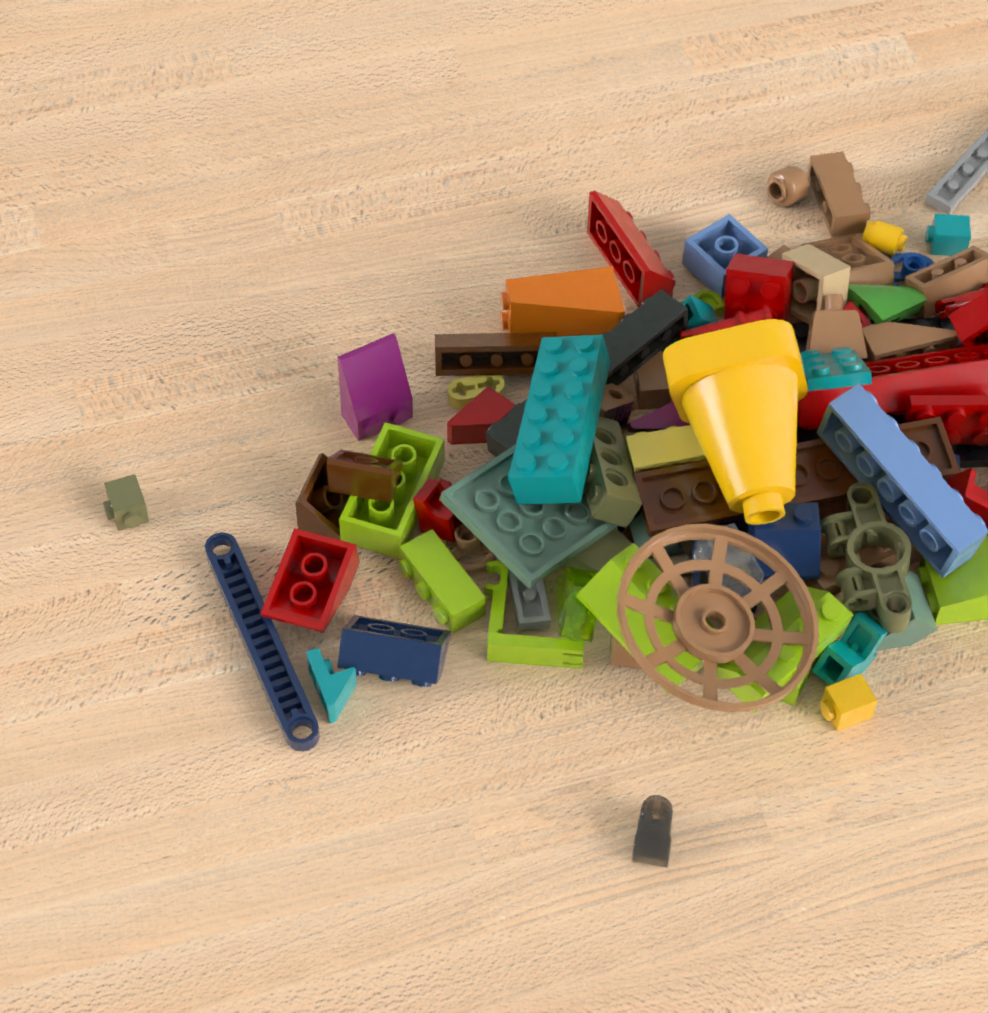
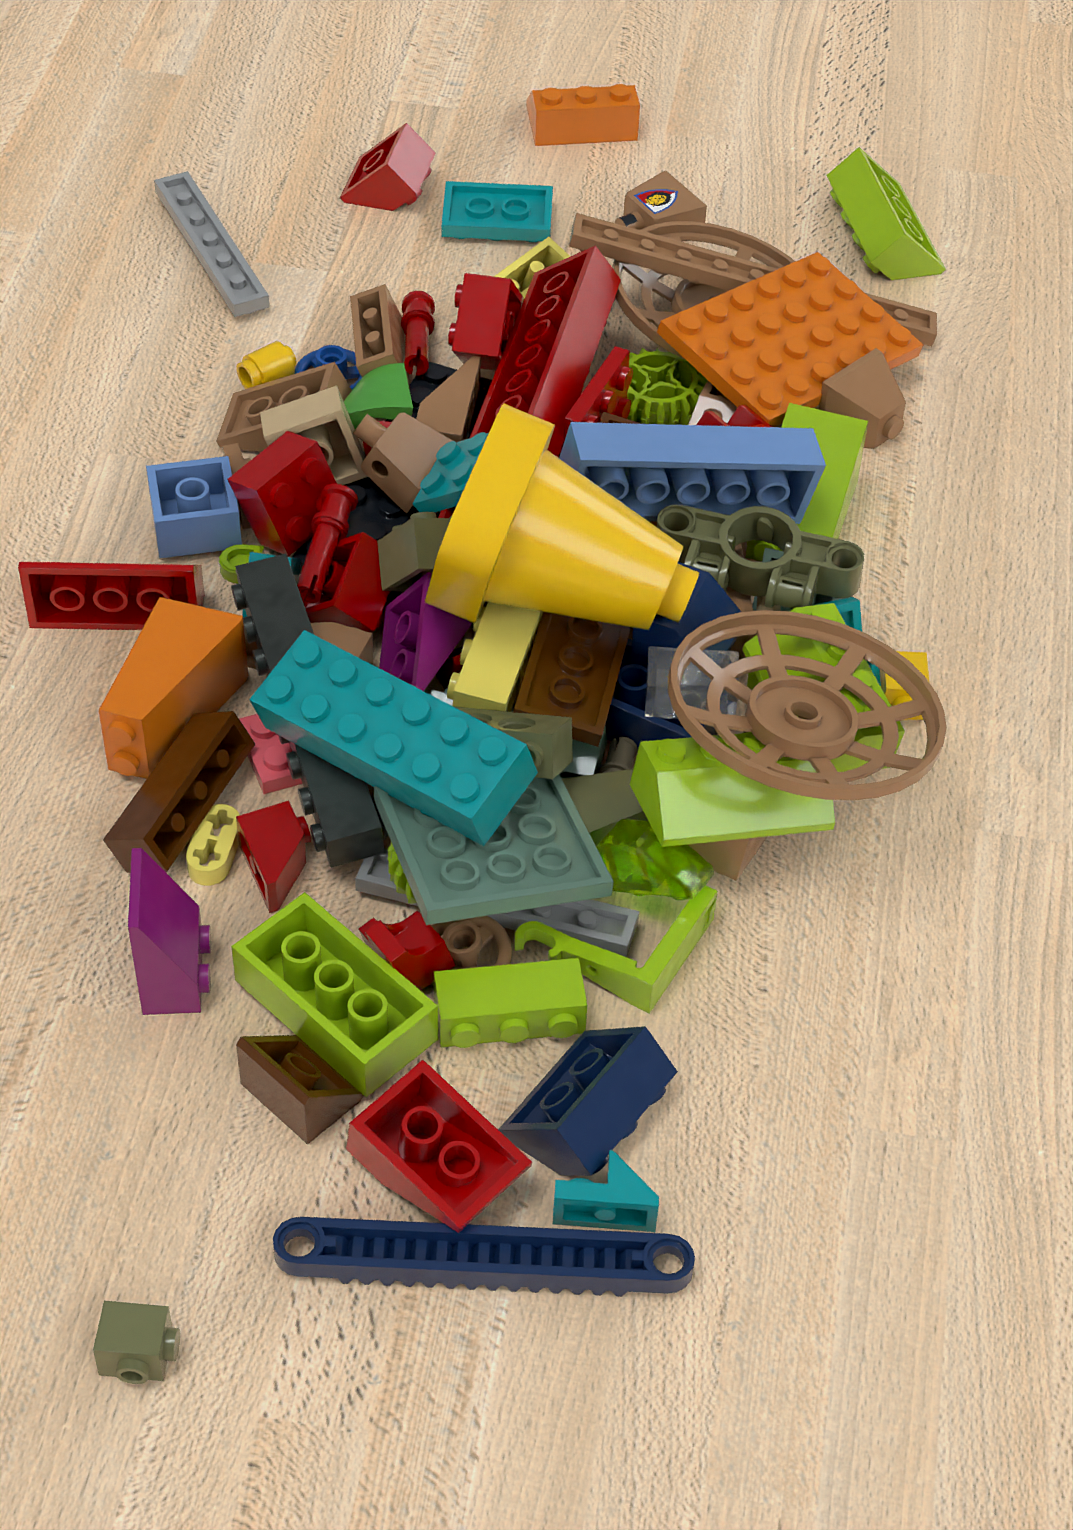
camera: 65 degrees left, 5 degrees down
reddish brown slope [327,449,403,503] -> none
clear smoke piece [632,795,673,868] -> none
medium nougat head [767,166,809,207] -> none
medium nougat brick [807,151,871,237] -> none
teal brick [925,214,971,256] -> none

